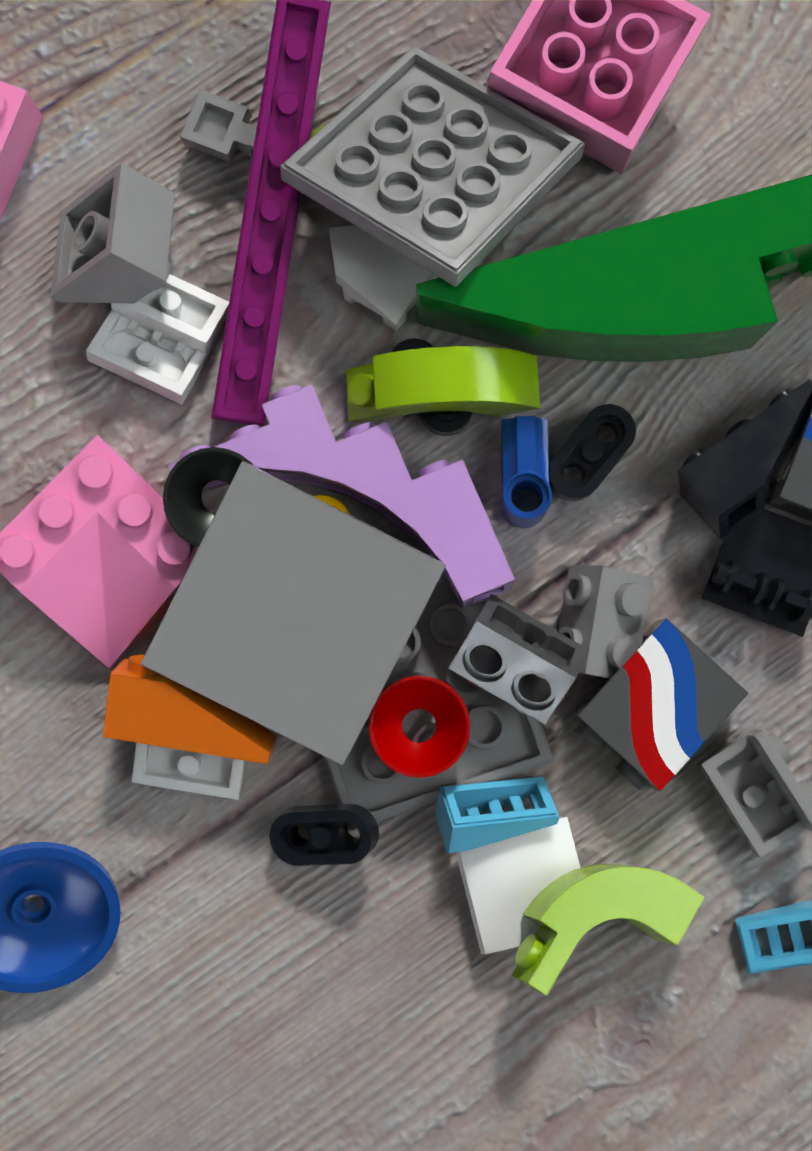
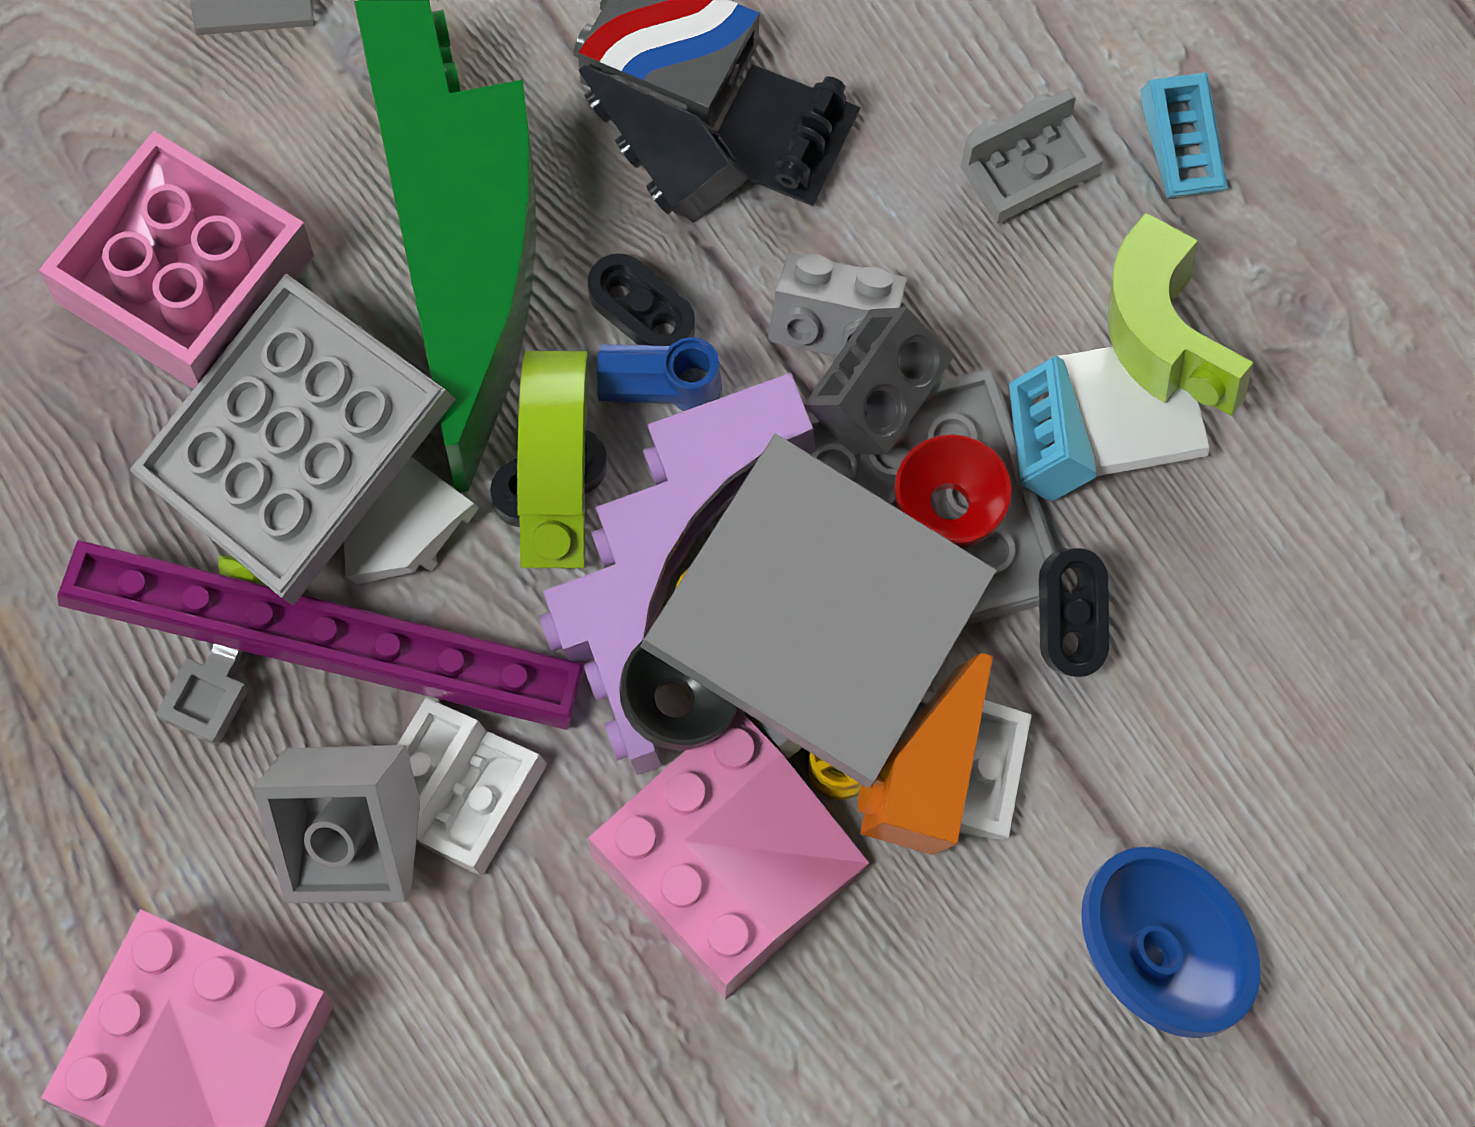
camera: 90 degrees left, 15 degrees down
panel [571,618,749,791] -> none

